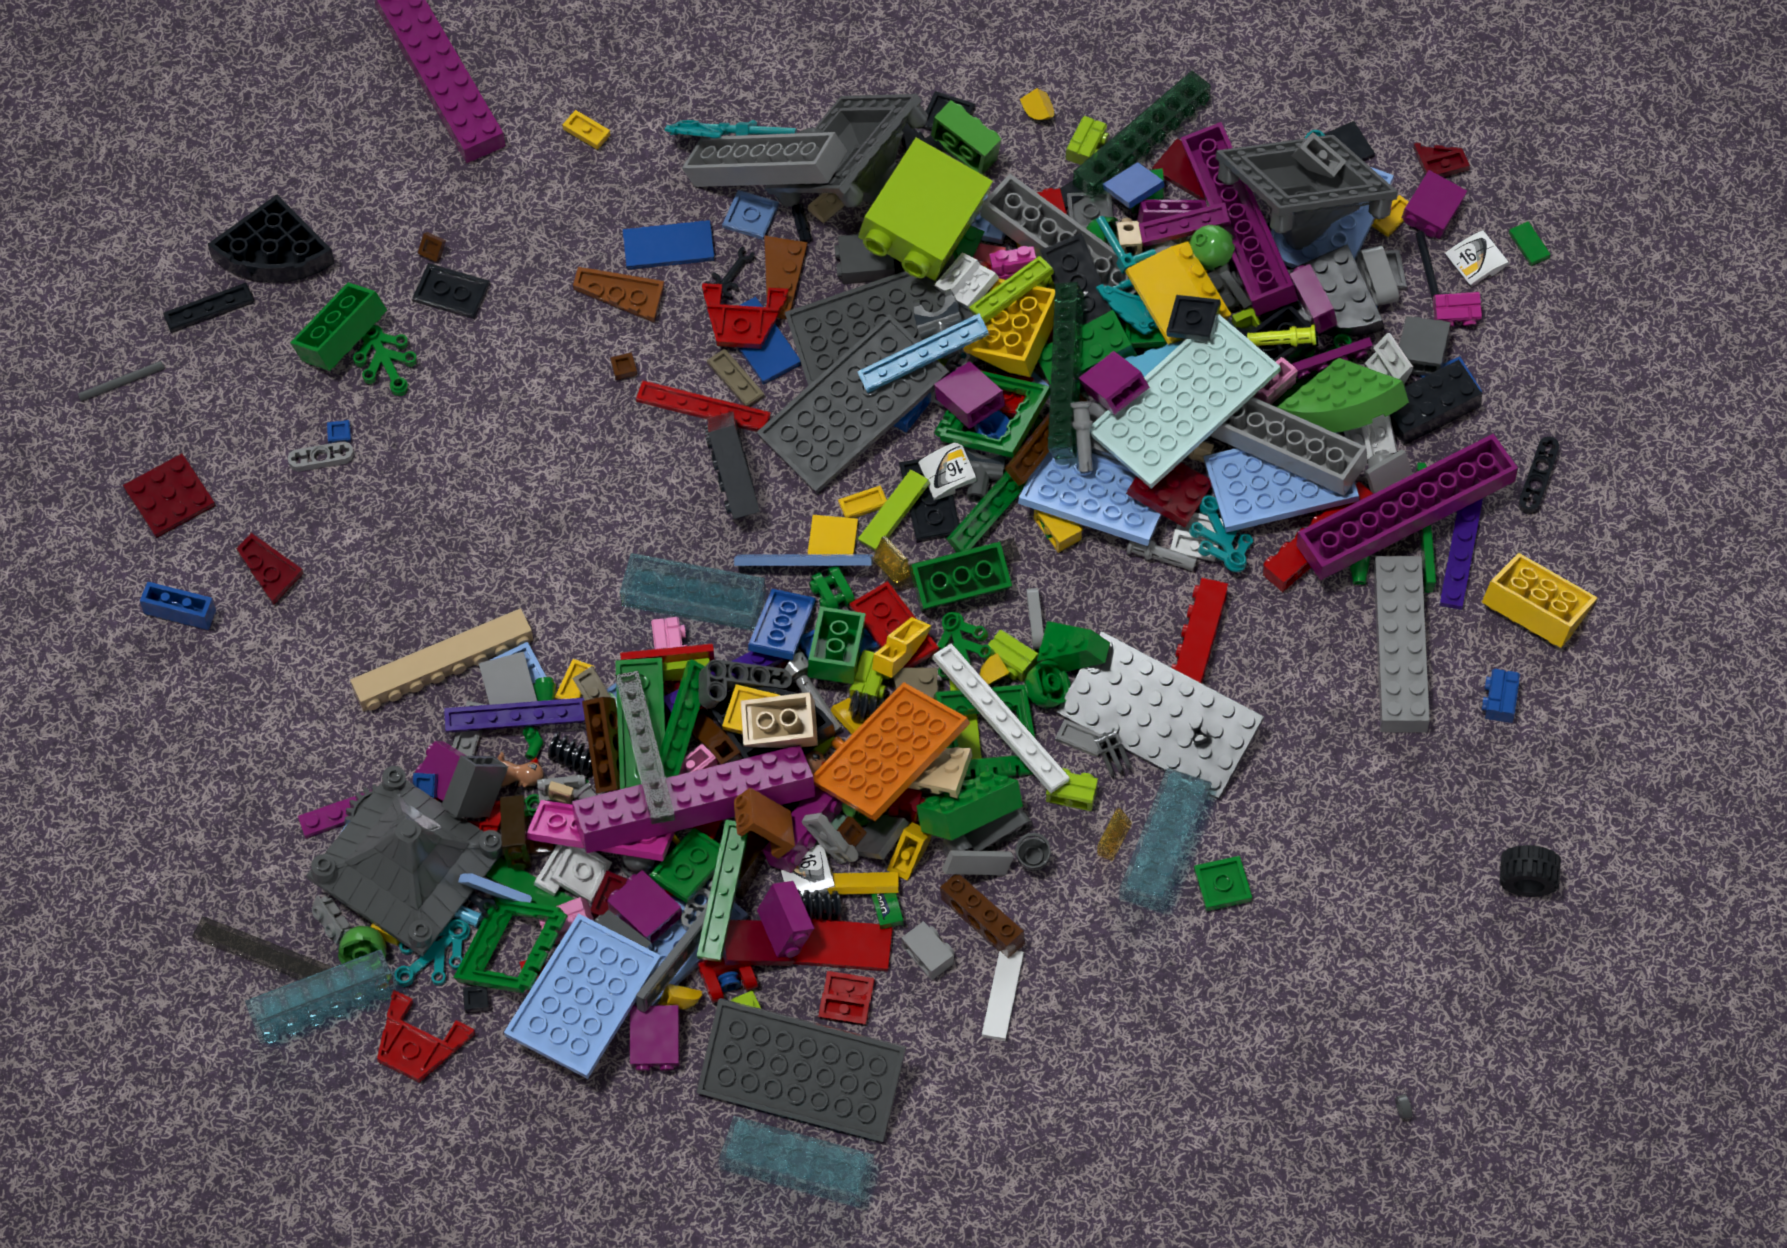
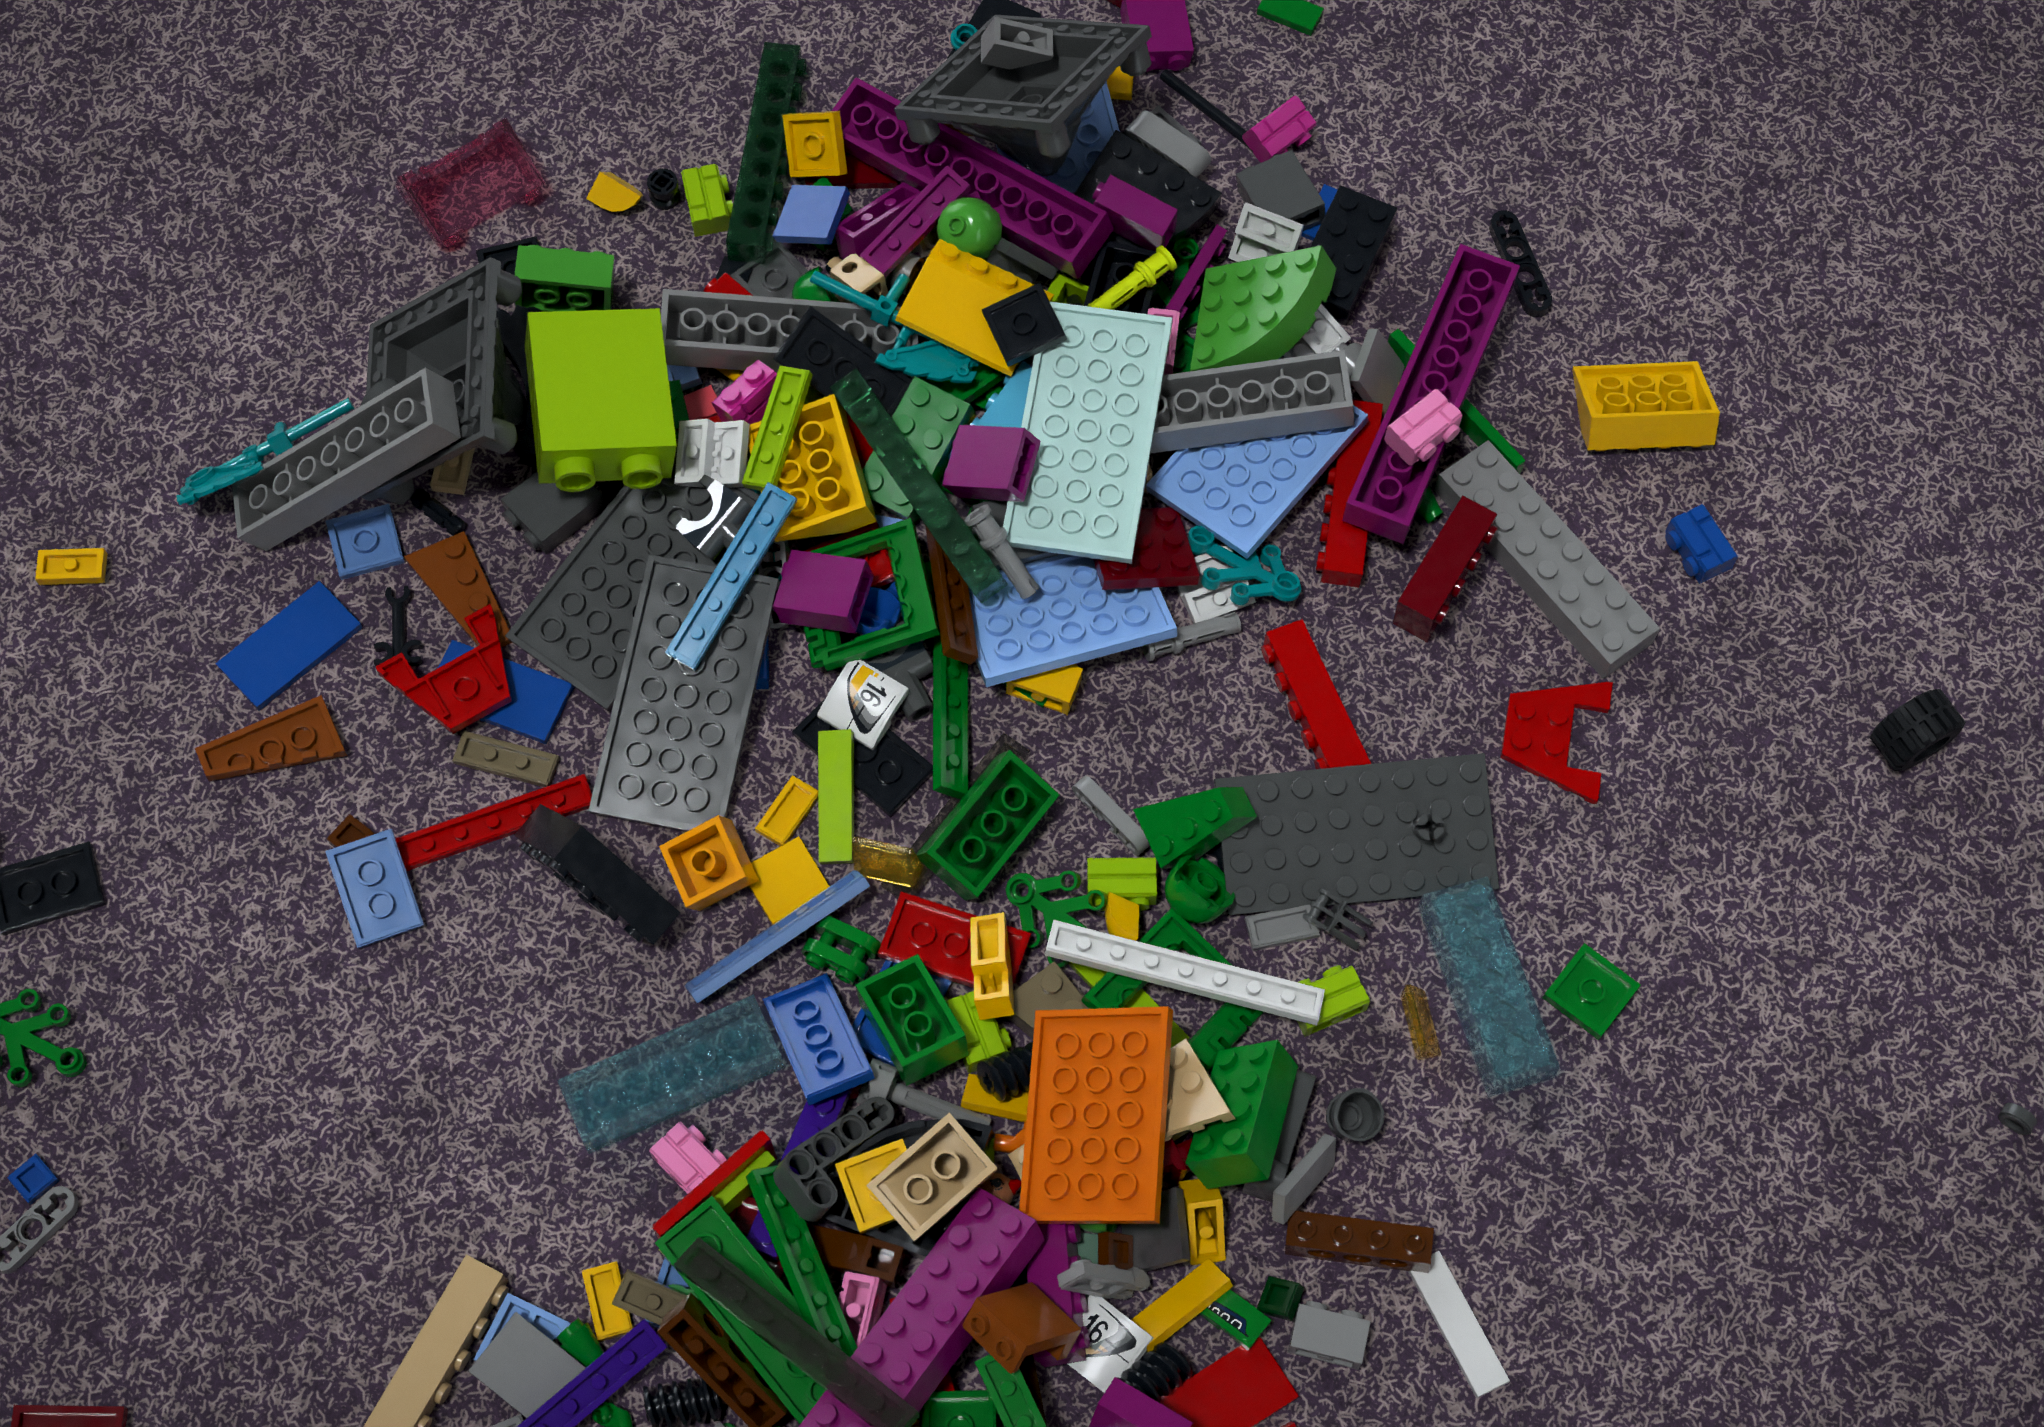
camera: 40 degrees left, 5 degrees up
dark purple plate [1439,498,1483,610] -> none
slope [1445,231,1509,287] -> none
none -> medium blue tile [325,829,425,949]
none -> clear pink windscreen [395,118,545,248]
none -> black wheel [647,169,680,210]
none -> light orange brick [659,815,759,911]
none -> yellow plate [782,111,848,177]
none -> dark green tile [1257,1276,1304,1321]
none -> bright pink brick [1384,389,1463,466]
none -> dark red wedge [1393,495,1498,642]
none -> red wing [1500,682,1613,804]

